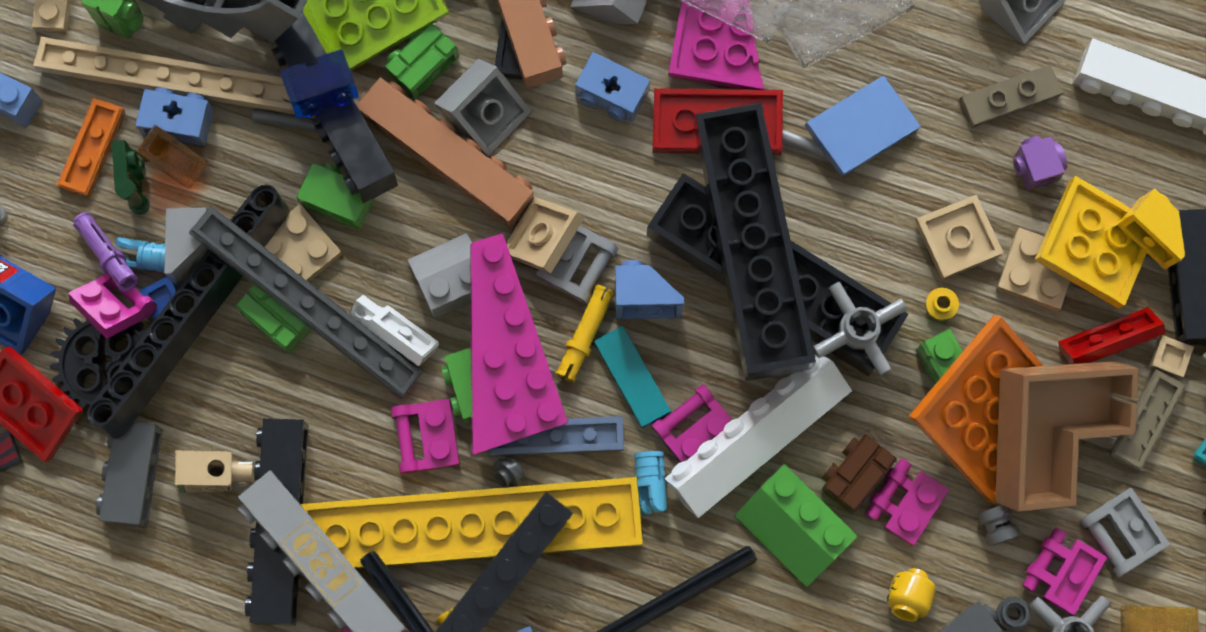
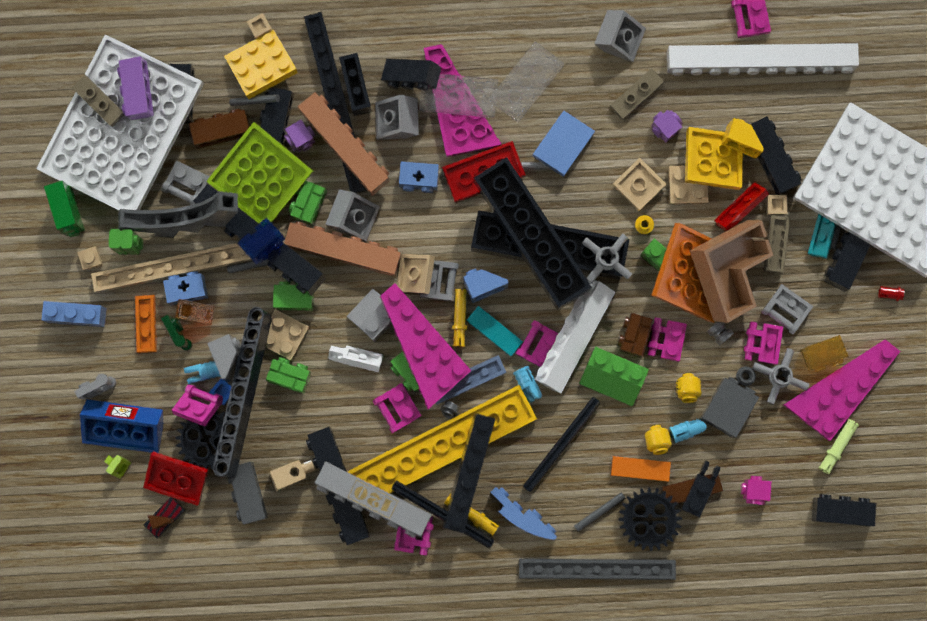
camera: 20 degrees left, 5 degrees up
medium lavender pin [73,212,138,291] -> none
dark grey tile [189,206,423,399] -> none

